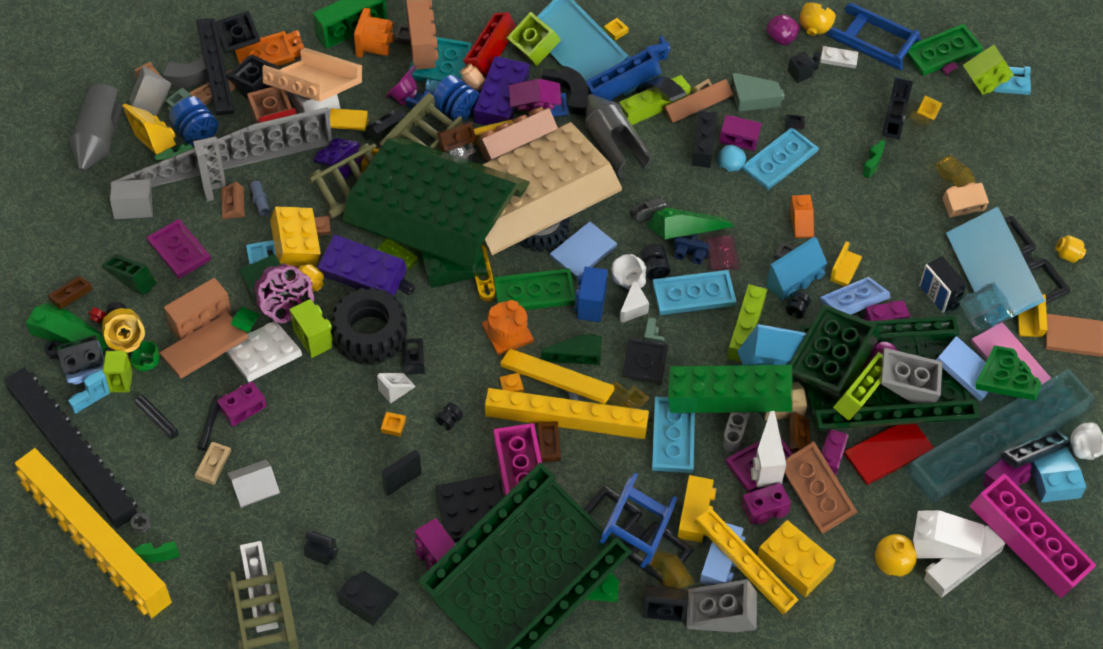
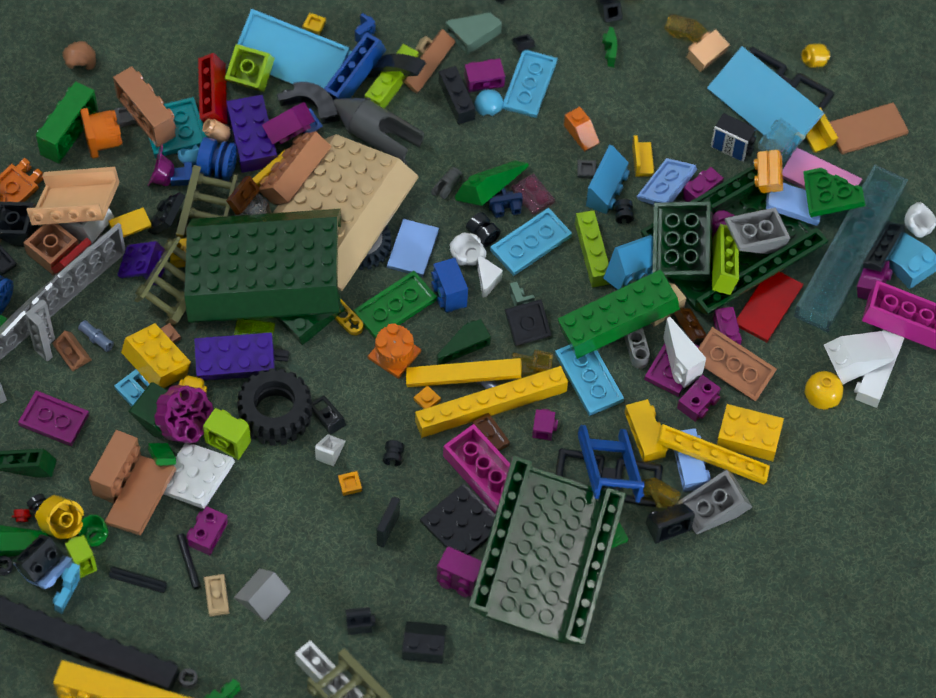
camera: 30 degrees left, 5 degrees up
none -> magenta brick [532,409,558,440]
none -> light orange brick [754,150,783,193]

